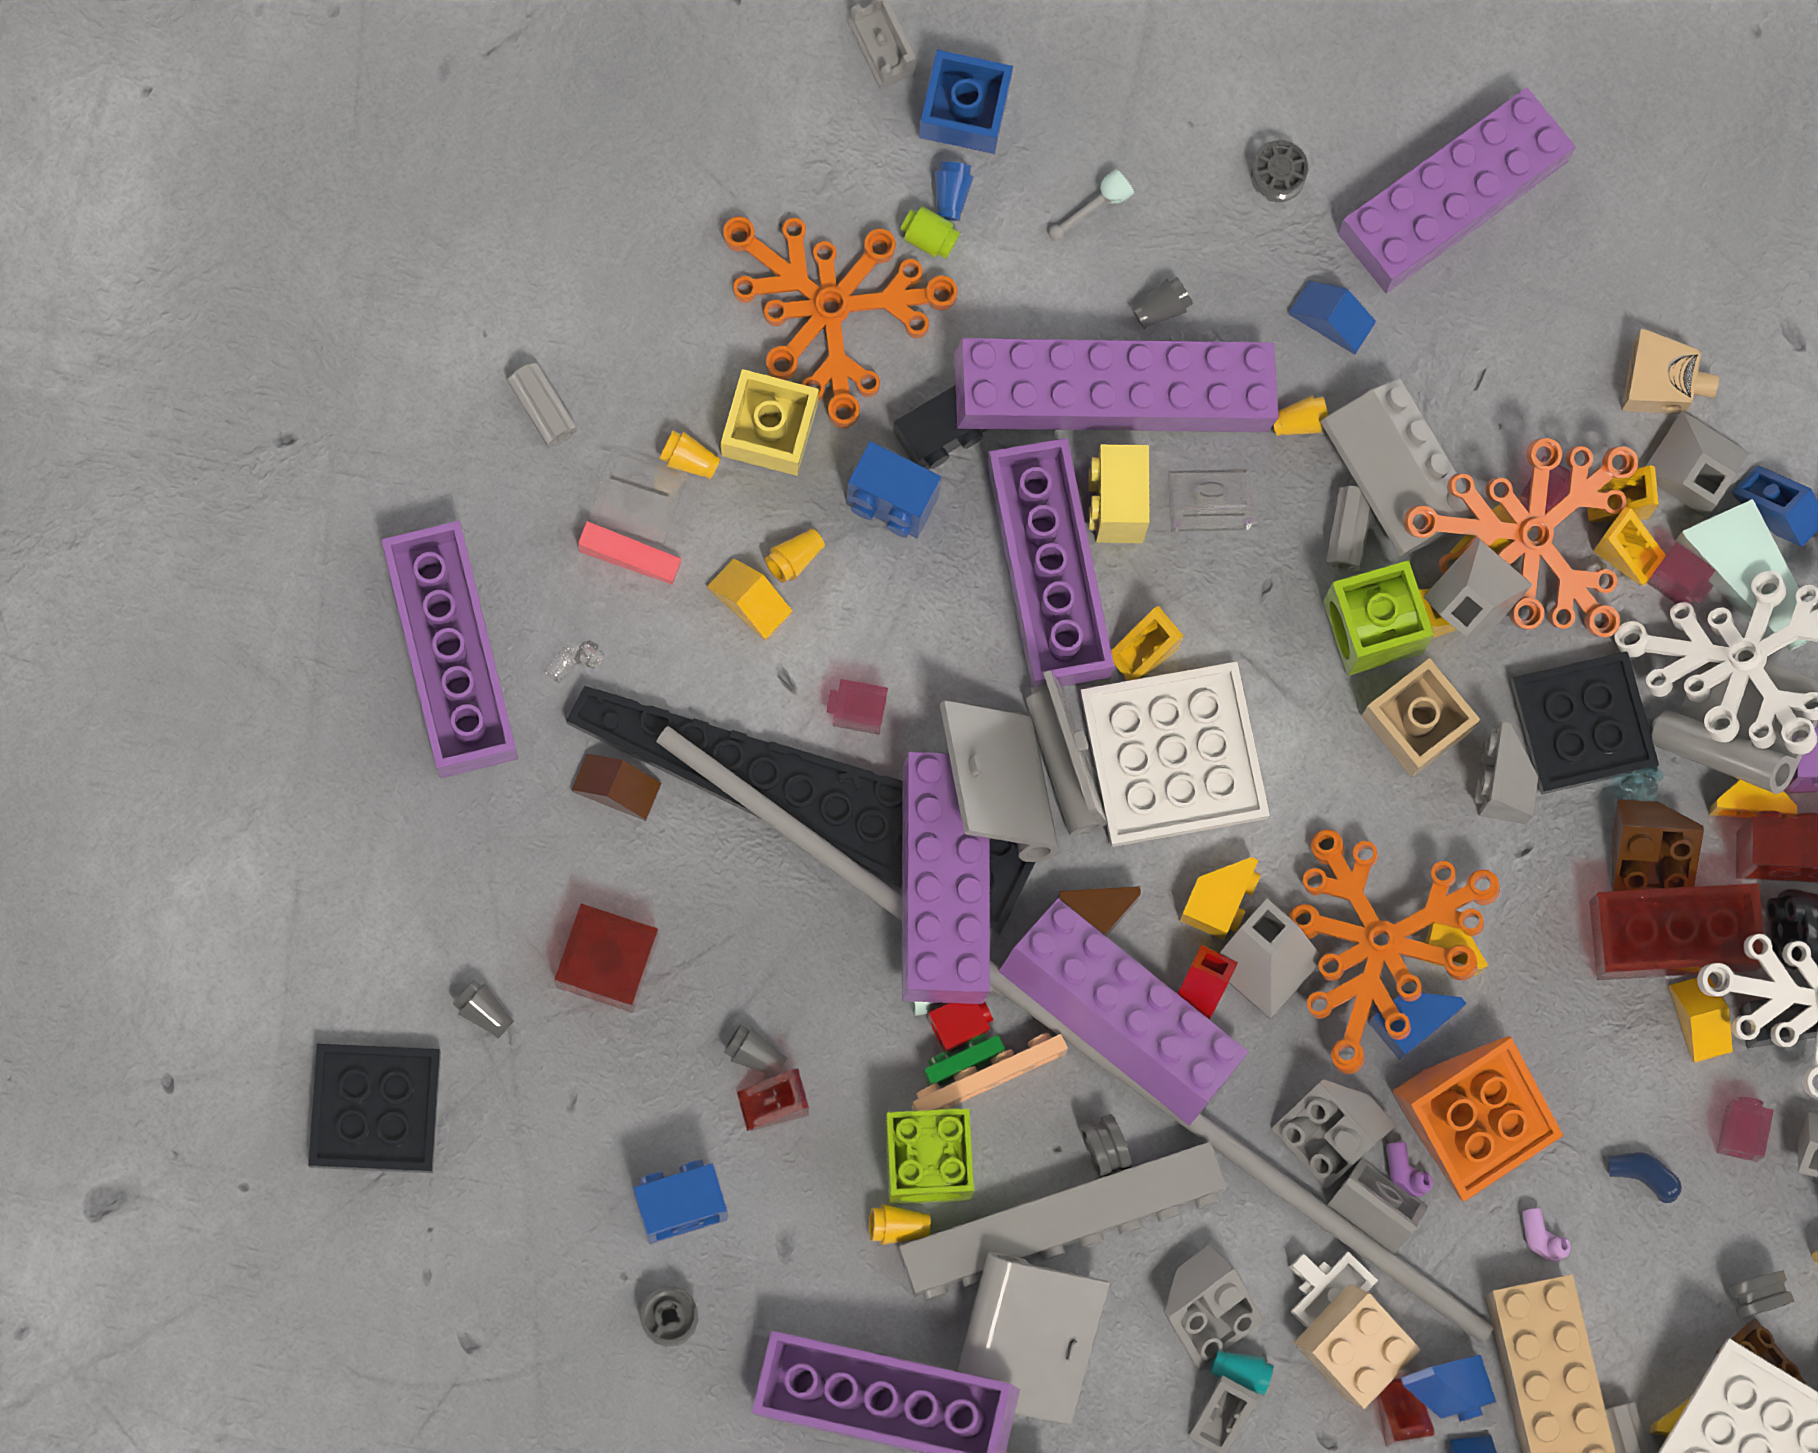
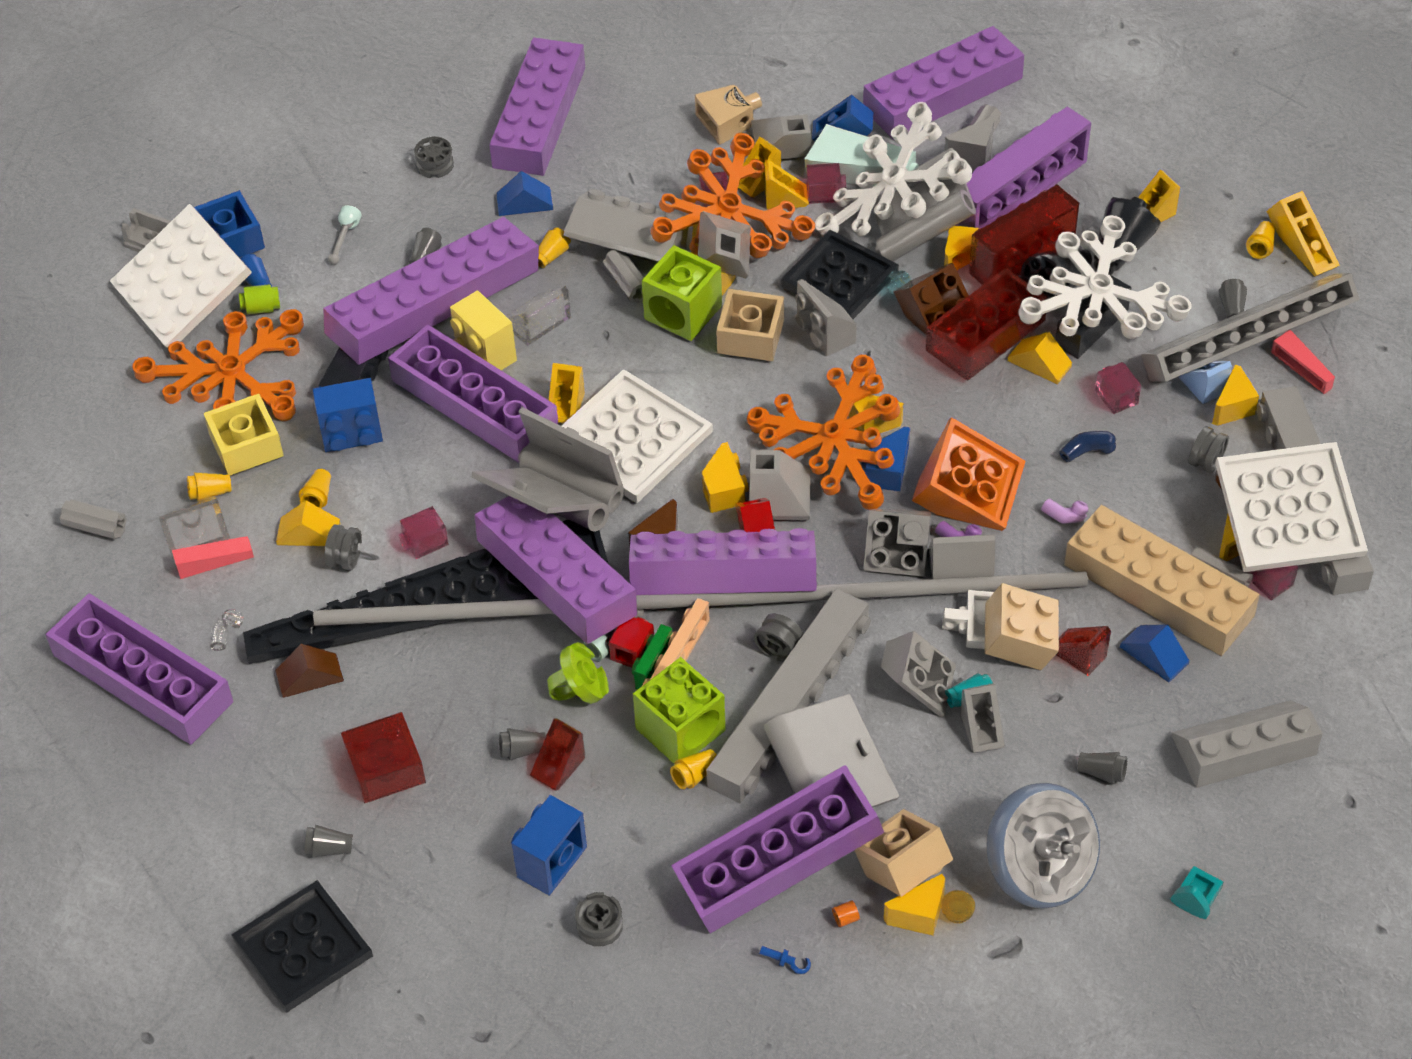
camera: 30 degrees left, 25 degrees down
blue slope [1401,1354,1496,1422] -> none
none -> white plate [110,204,252,348]
none -> dark grey wheel [325,524,362,570]
none -> lime tile [547,642,609,704]

